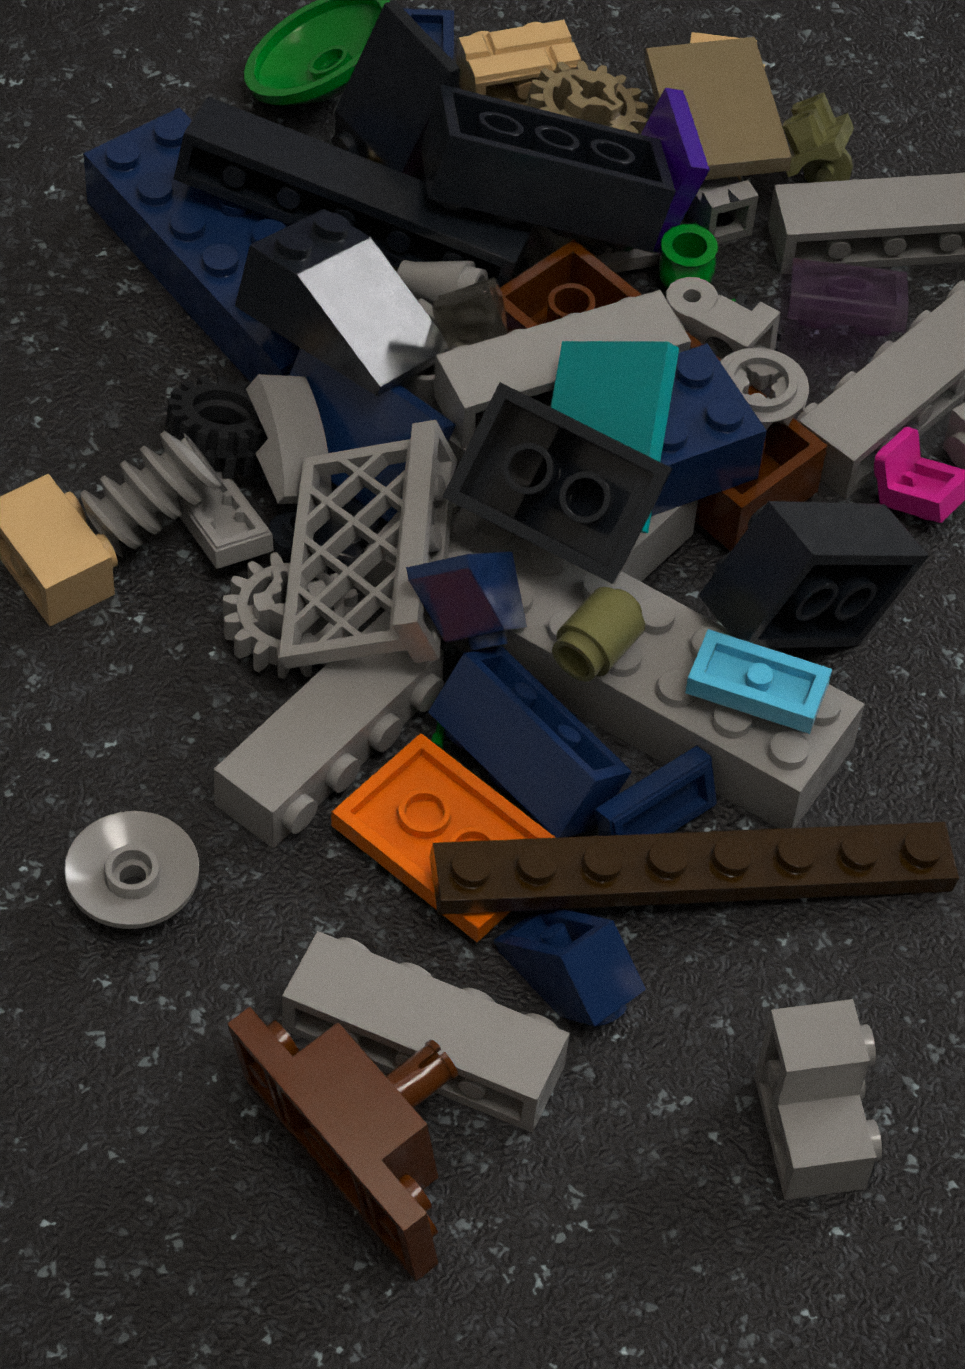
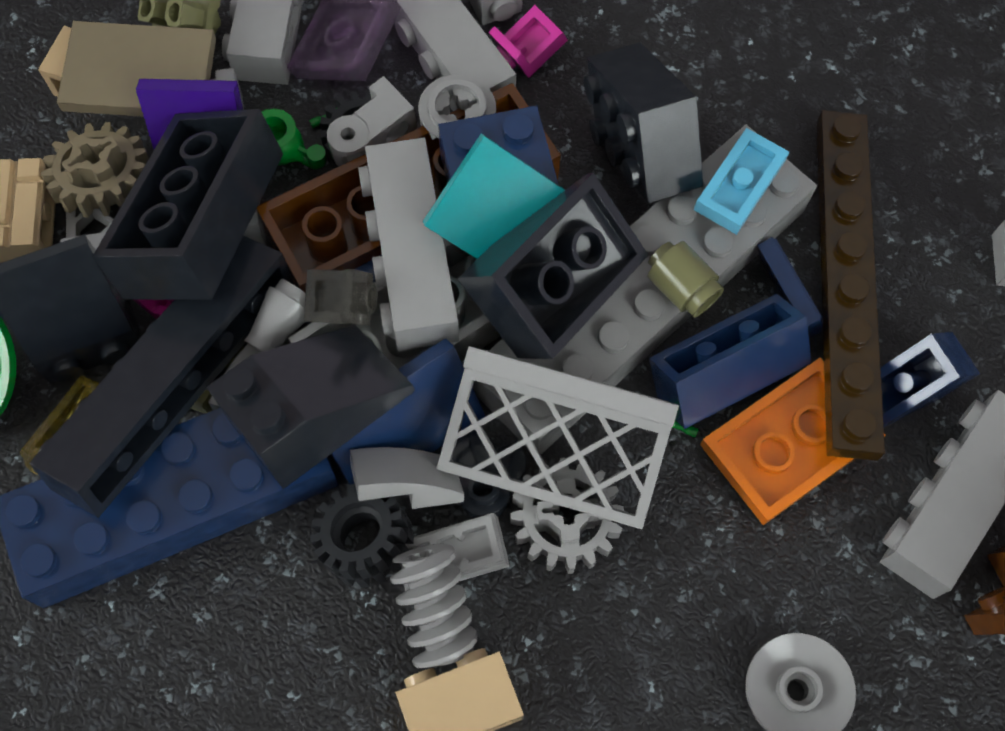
camera: 75 degrees left, 15 degrees up
light grey brick [213,611,445,848] -> none
dark blue slope [406,552,527,651] -> none

